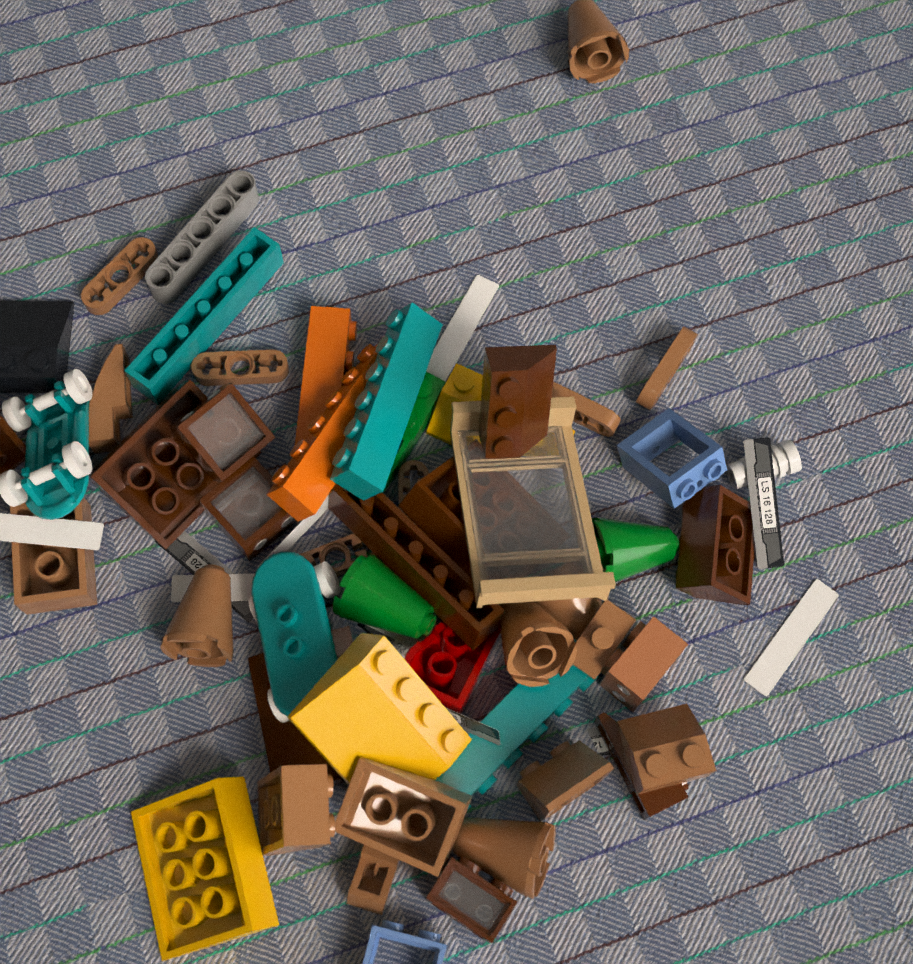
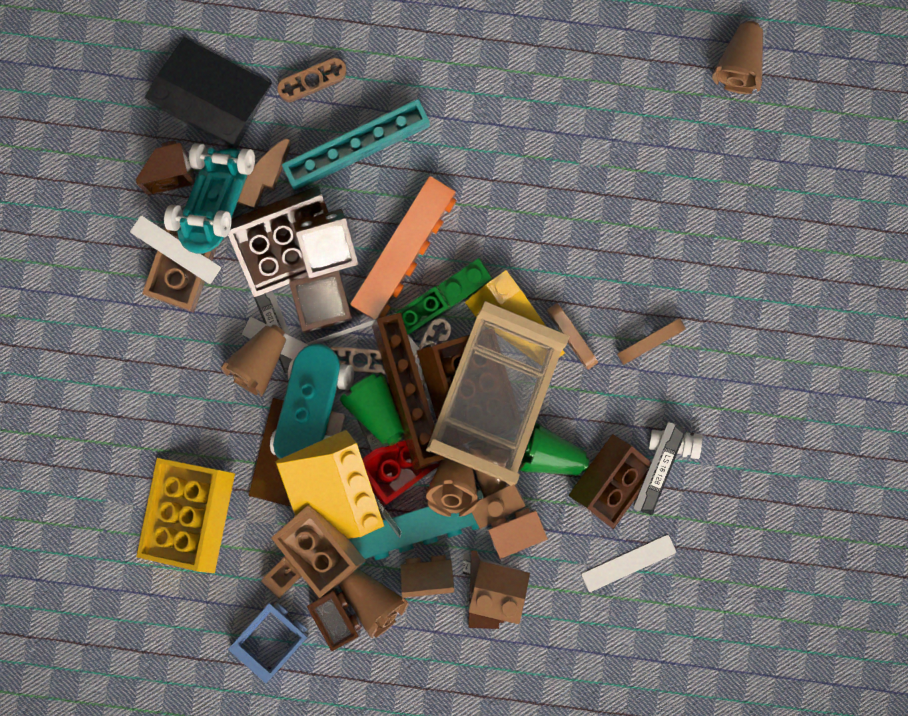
camera: 30 degrees right, 15 degrees up
light grey beam [145,170,259,304] -> none
medium nougat beam [191,349,289,386] -> none
medium nougat slope [257,764,335,856] -> none
orange brick [266,344,378,522] -> none
teal brick [330,302,443,501] -> none
white sticker [426,275,499,381] -> none
reddish brown slope [479,345,557,459] -> none
medium blue window [617,408,727,509] -> none

